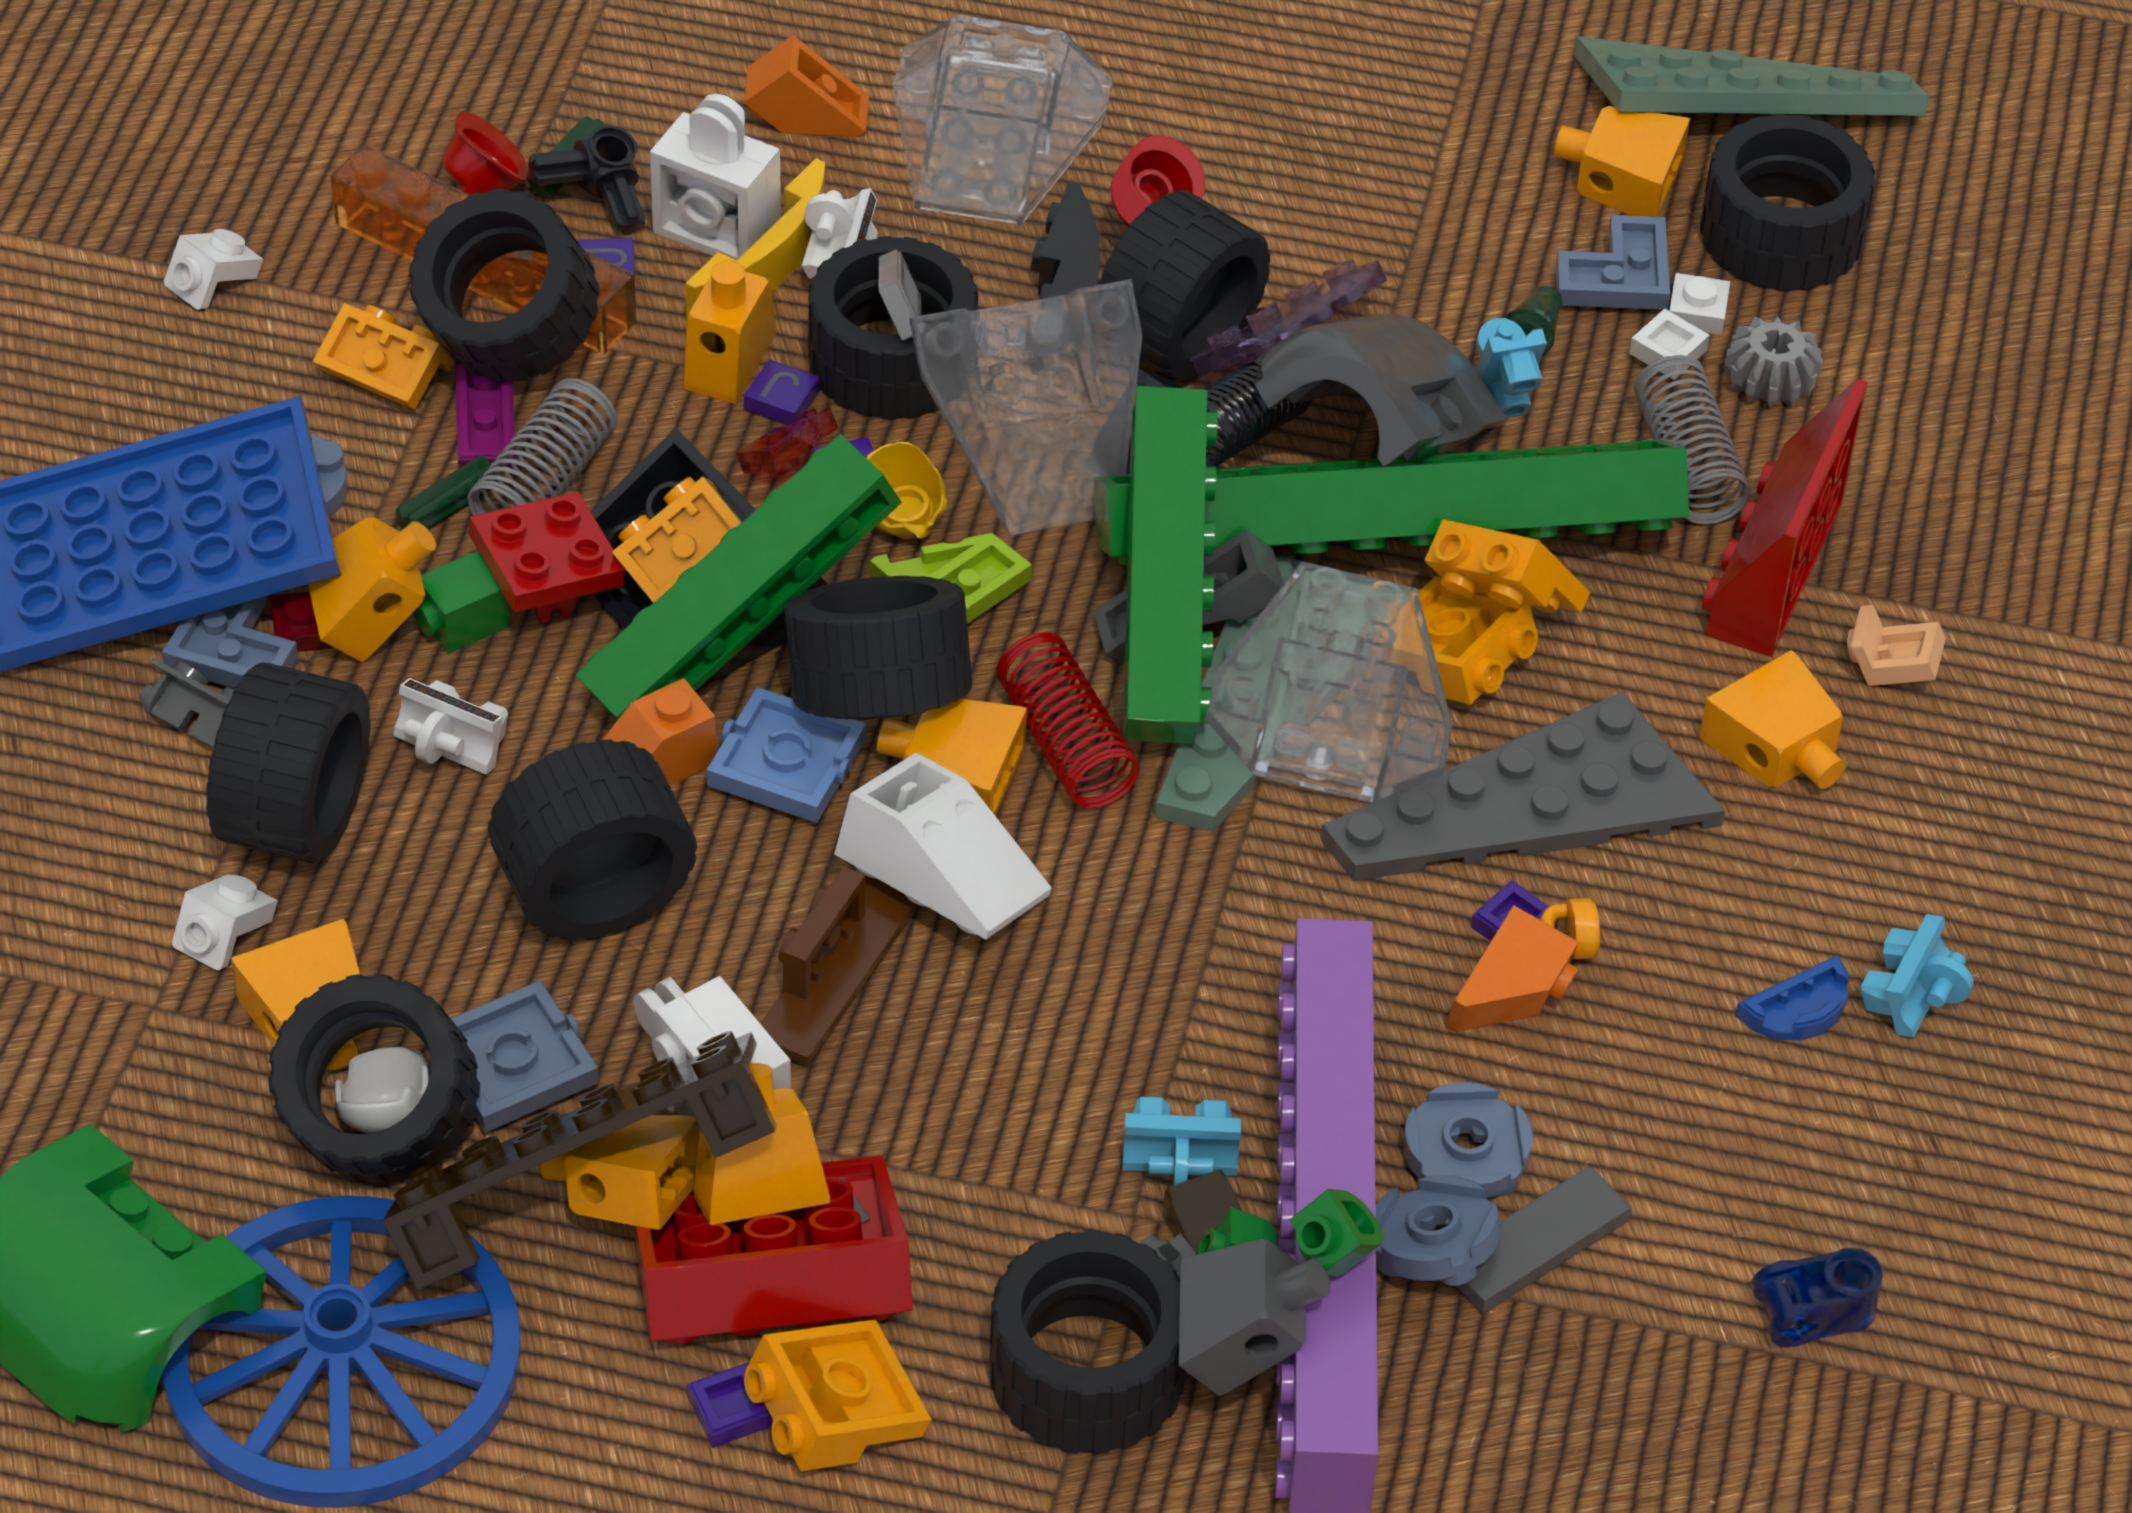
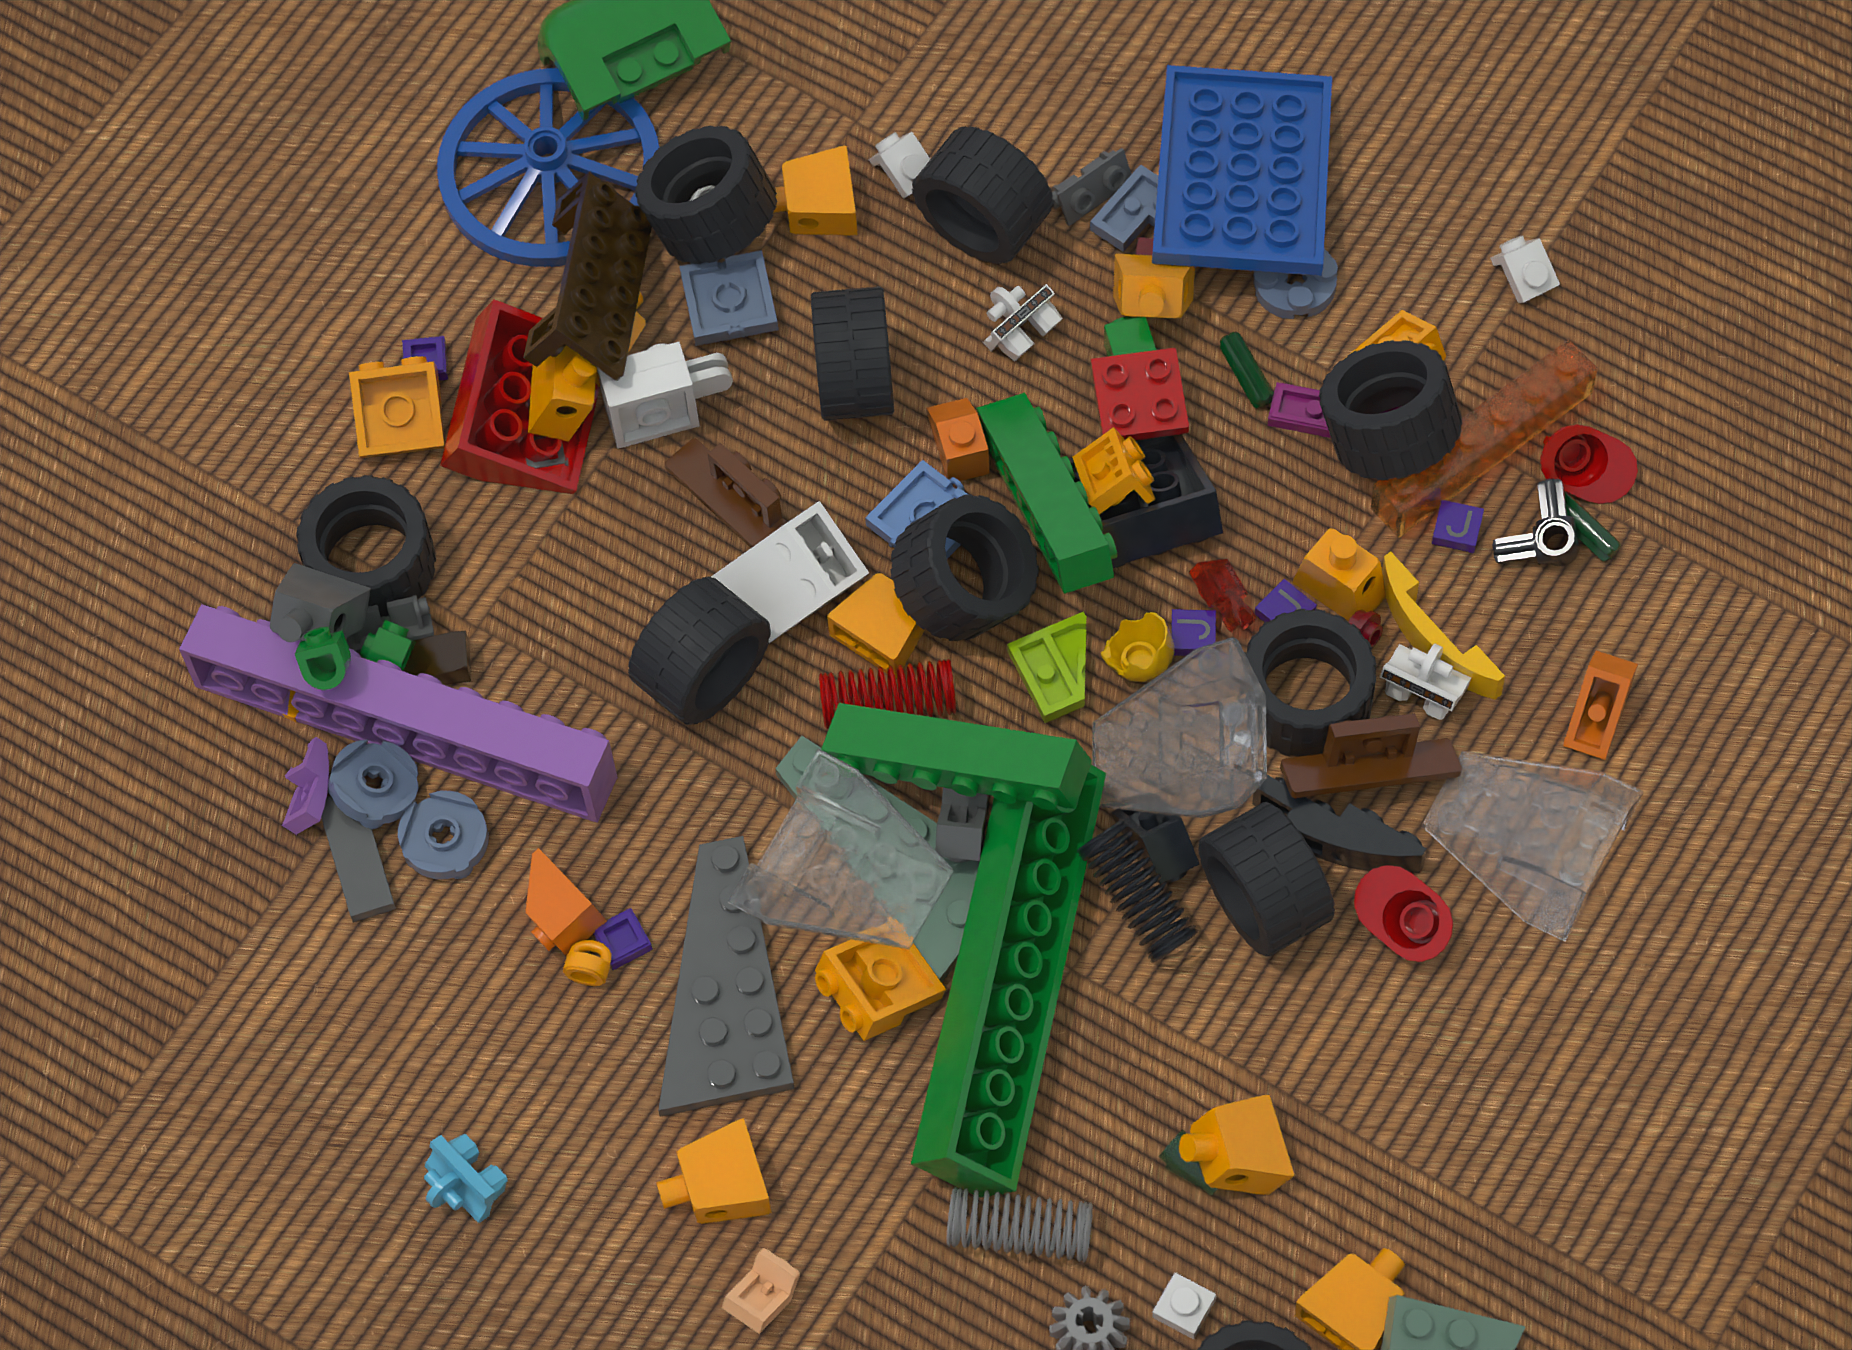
camera: 115 degrees right, 15 degrees up
light grey piece [468,378,618,516] -> none
white brick [650,94,781,260] -> none
light grey tile [879,249,922,340] -> none
medium azure hips [1122,1097,1241,1185] -> none
wing [1190,259,1387,378] -> none
dark grey piece [1255,313,1508,467] -> none
light orange plate [1424,519,1591,613] -> none
medium azure hips [1476,318,1547,418] -> none
sand blue plate [1555,215,1670,310] -> none
white plate [1629,309,1710,380] -> none
red slope [1702,379,1868,657] -> none
blue tile [1735,955,1849,1041] -> none
clear blue piece [1750,1248,1883,1347] -> none
none -> medium lavender slope [282,737,329,835]
none -> black tyre [628,576,771,725]
none -> light orange torso [1179,1095,1295,1195]
none -> reddish brown bracket [1280,713,1462,798]
none -> dark red plate [1348,610,1383,648]

